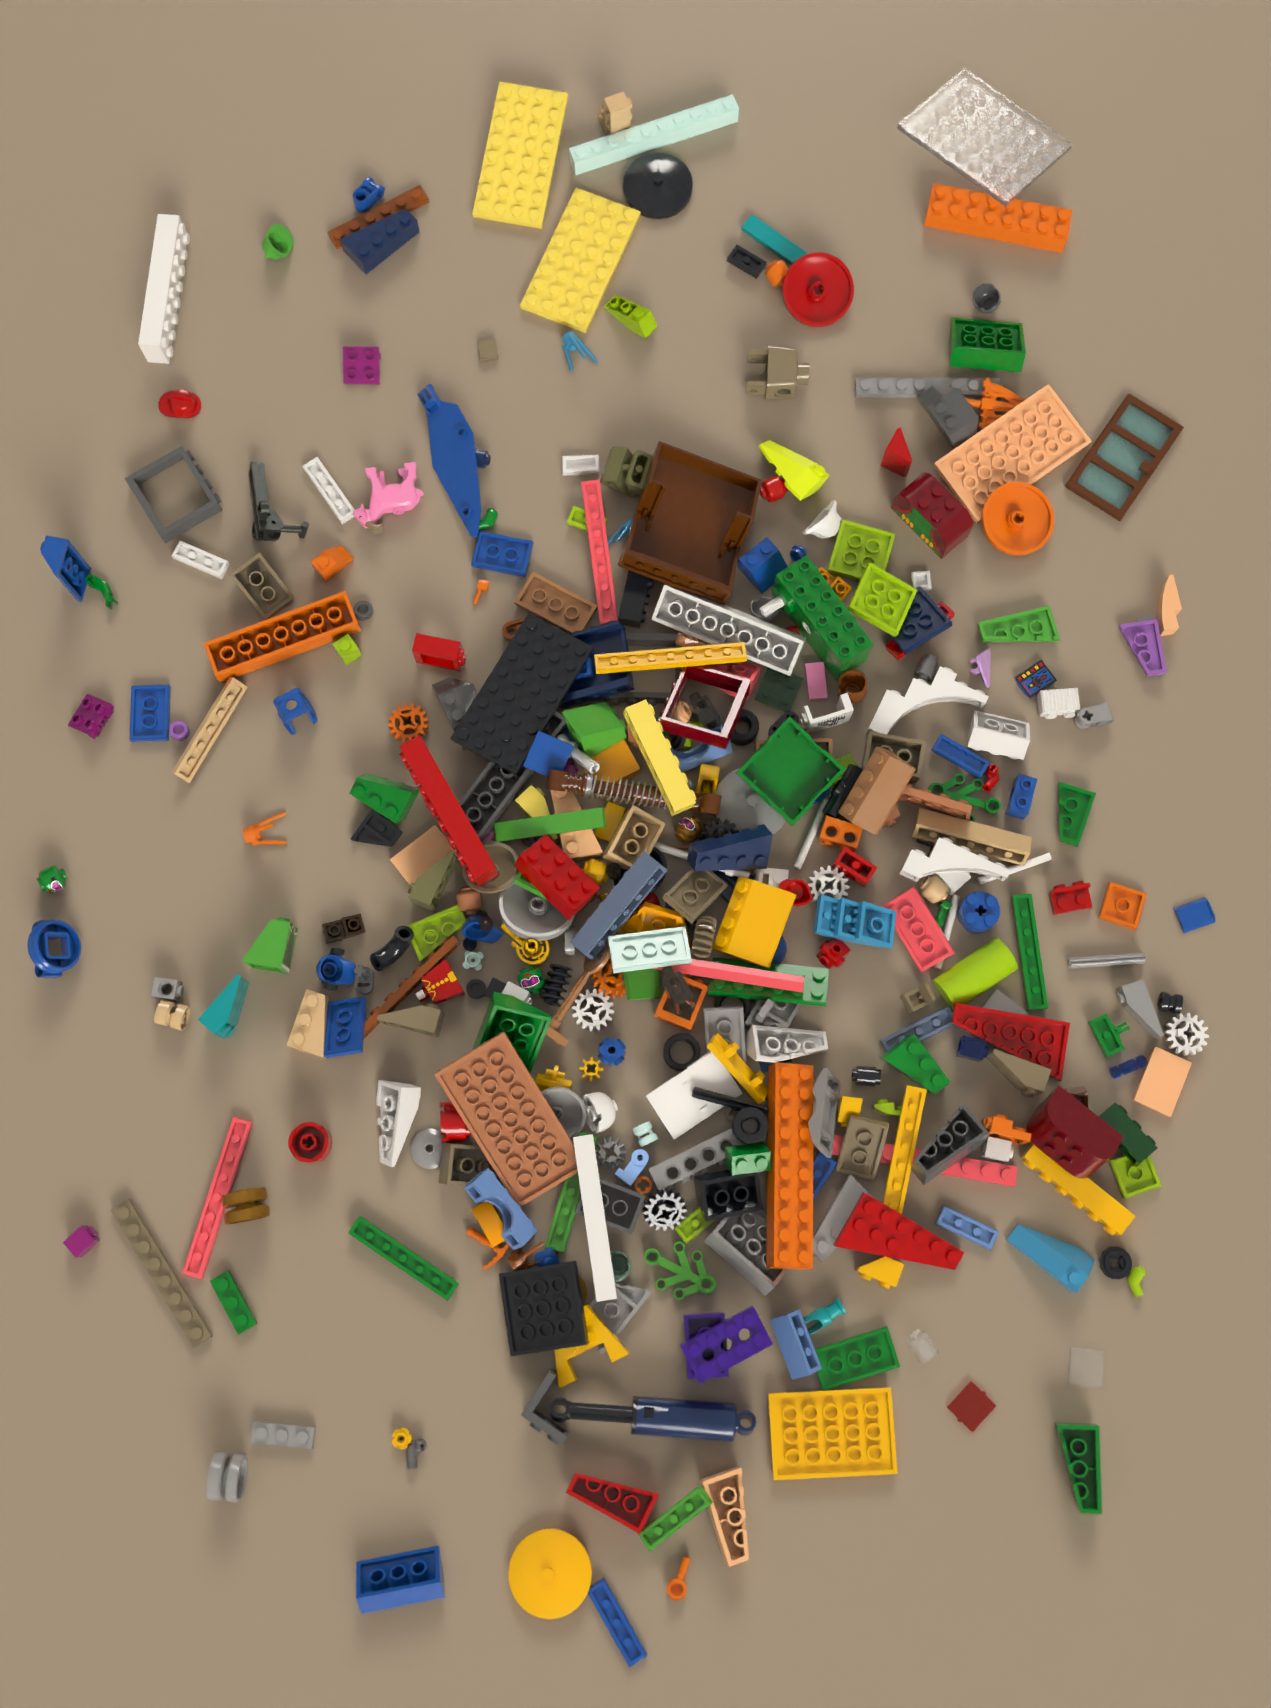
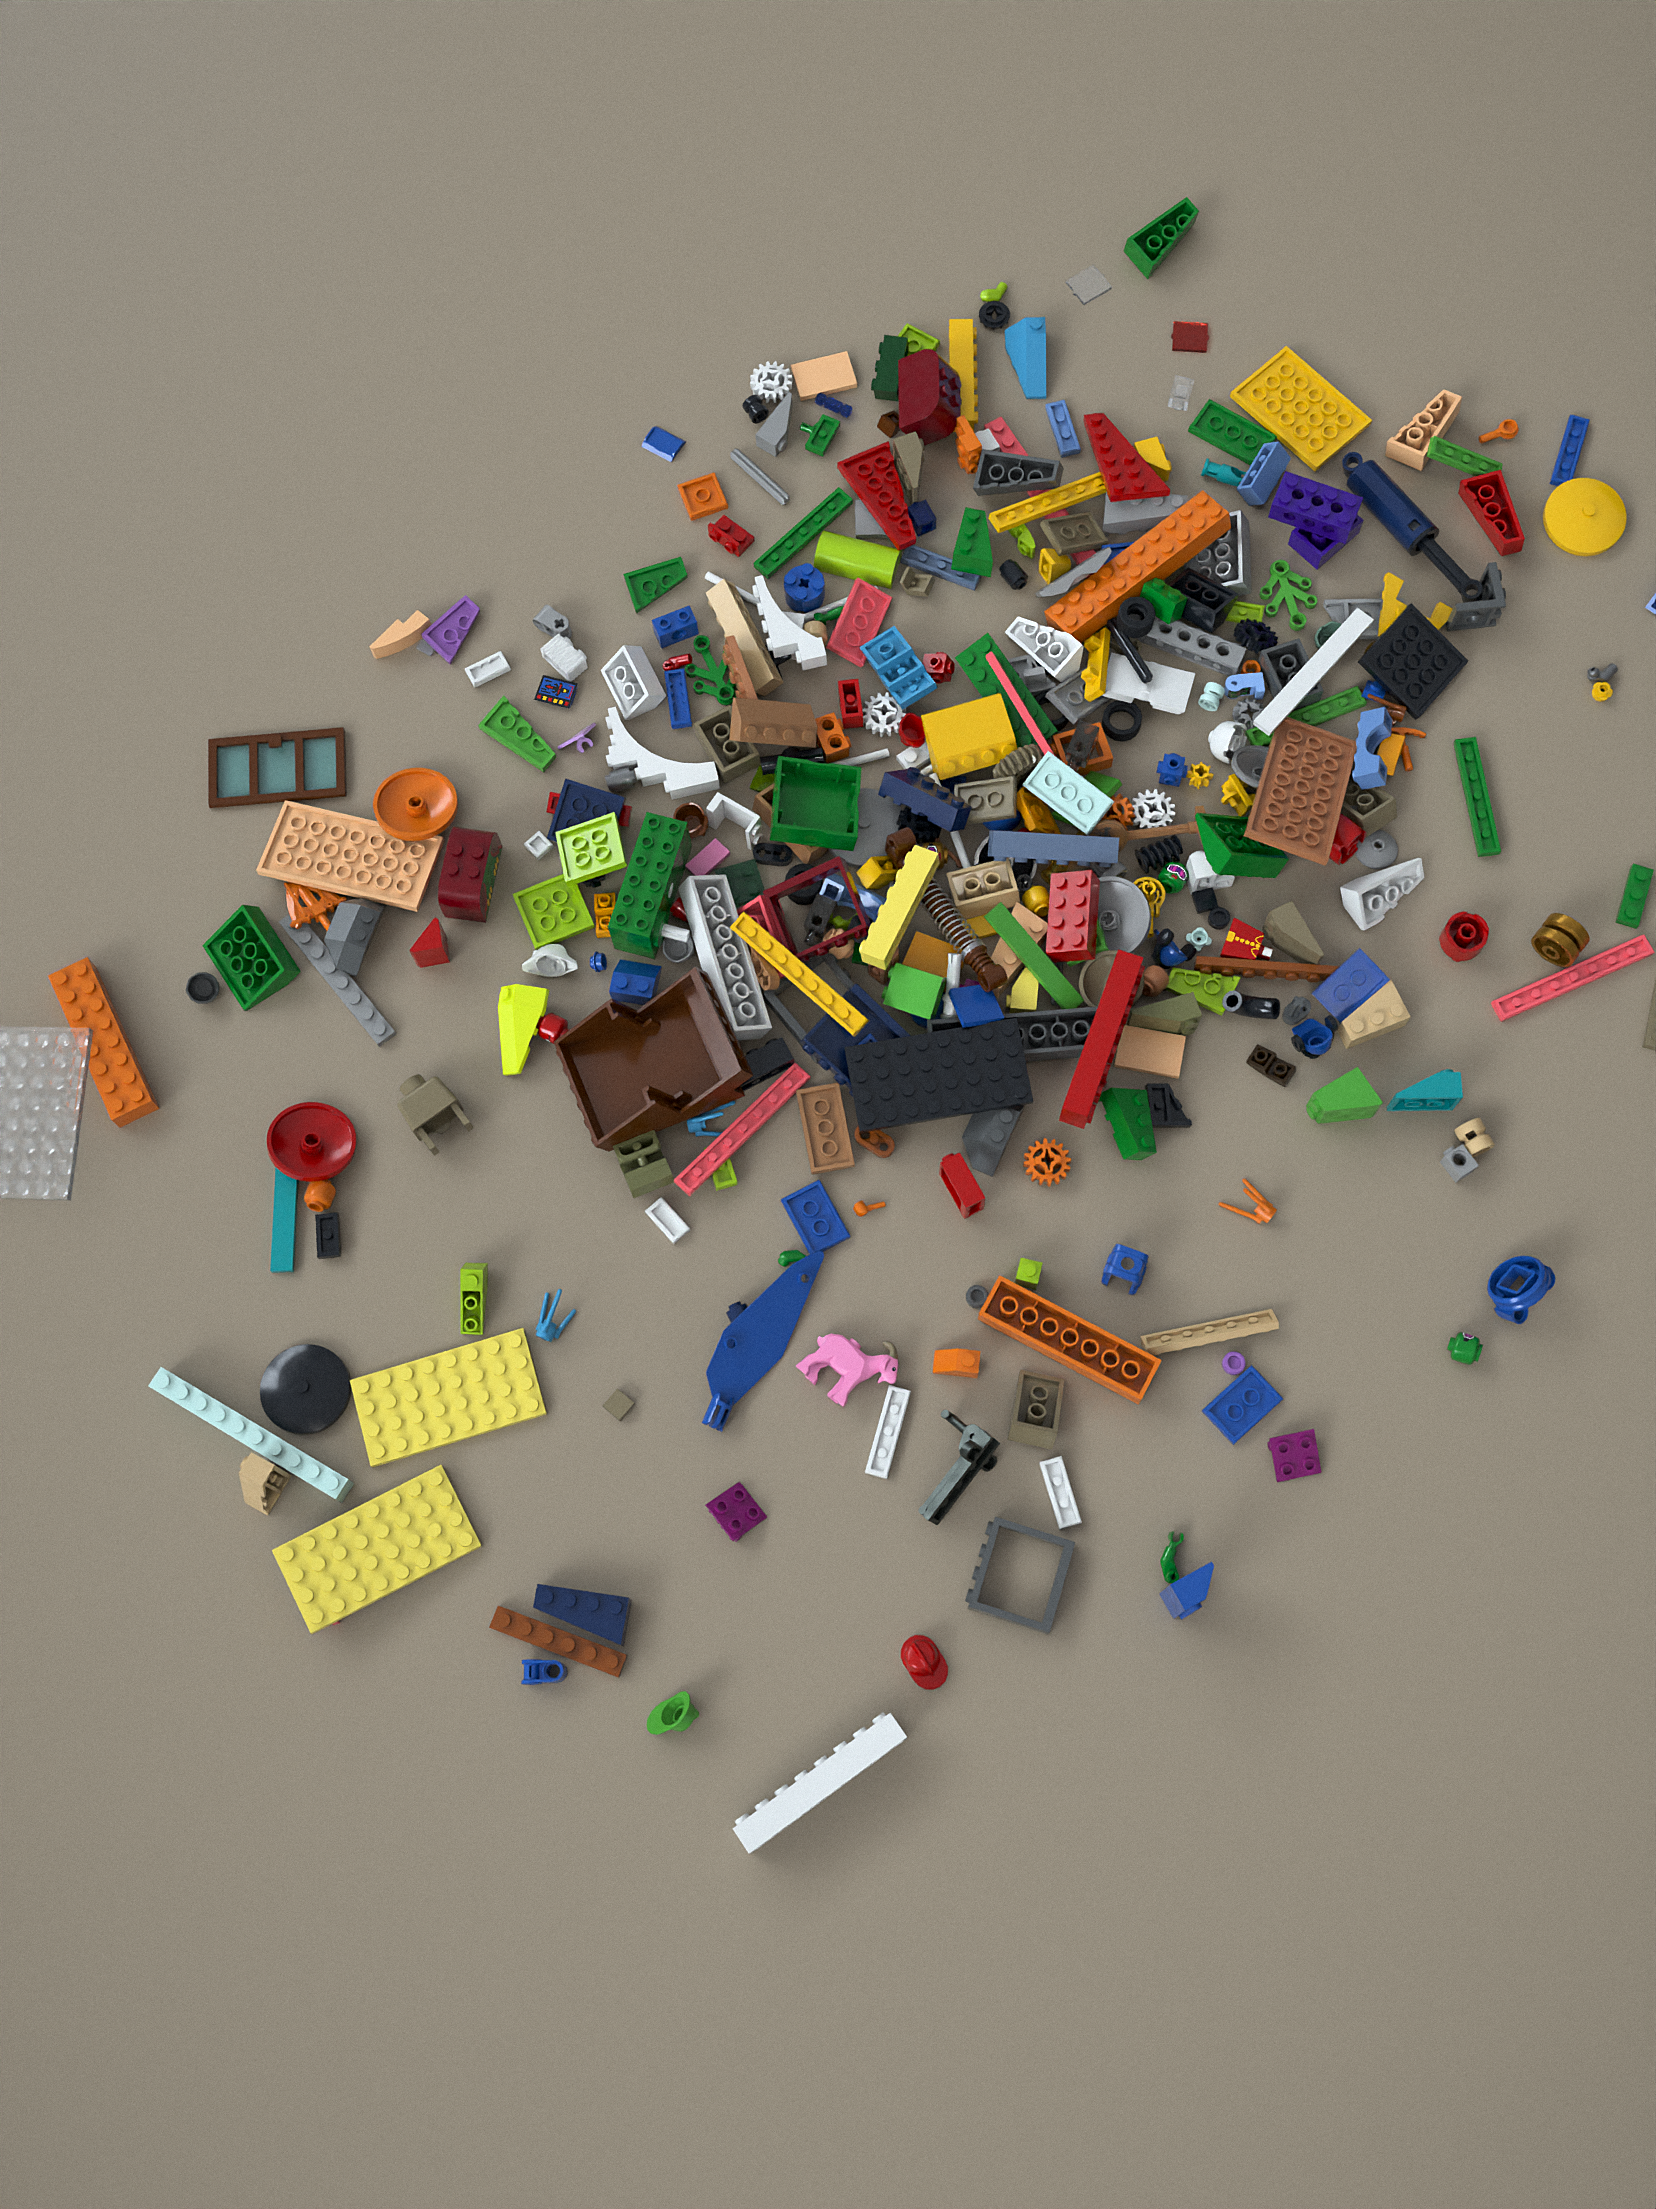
camera: 125 degrees left, 5 degrees down
none -> white plate [465,651,511,688]

